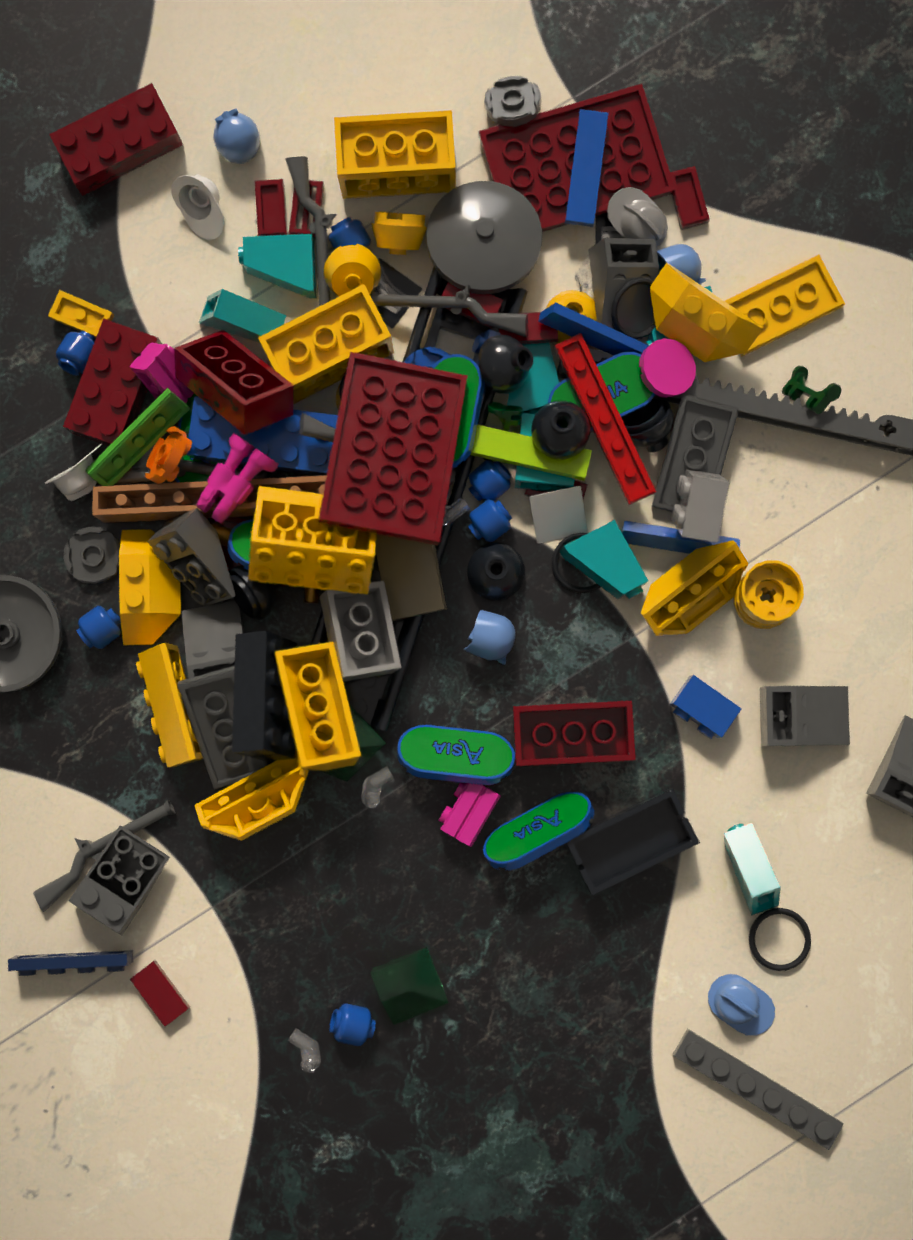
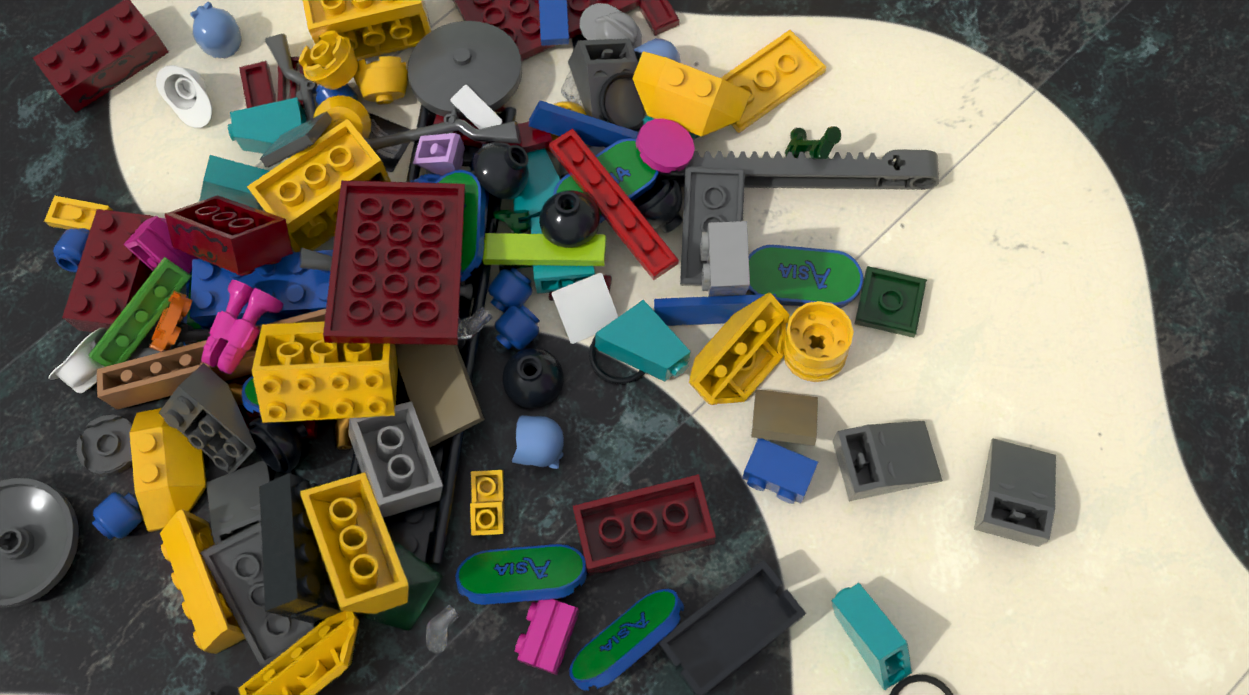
camera: 10 degrees left, 15 degrees down
none -> dark grey tile [260,111,332,167]
none -> yellow cone [299,30,358,90]
none -> lavender slope [413,133,465,176]
none -> white sticker [450,85,503,129]
none -> yellow slope [470,470,504,536]
none -> green tile [748,245,863,308]
none -> dark tan tile [751,389,818,446]
none -> dark green tile [854,266,927,338]

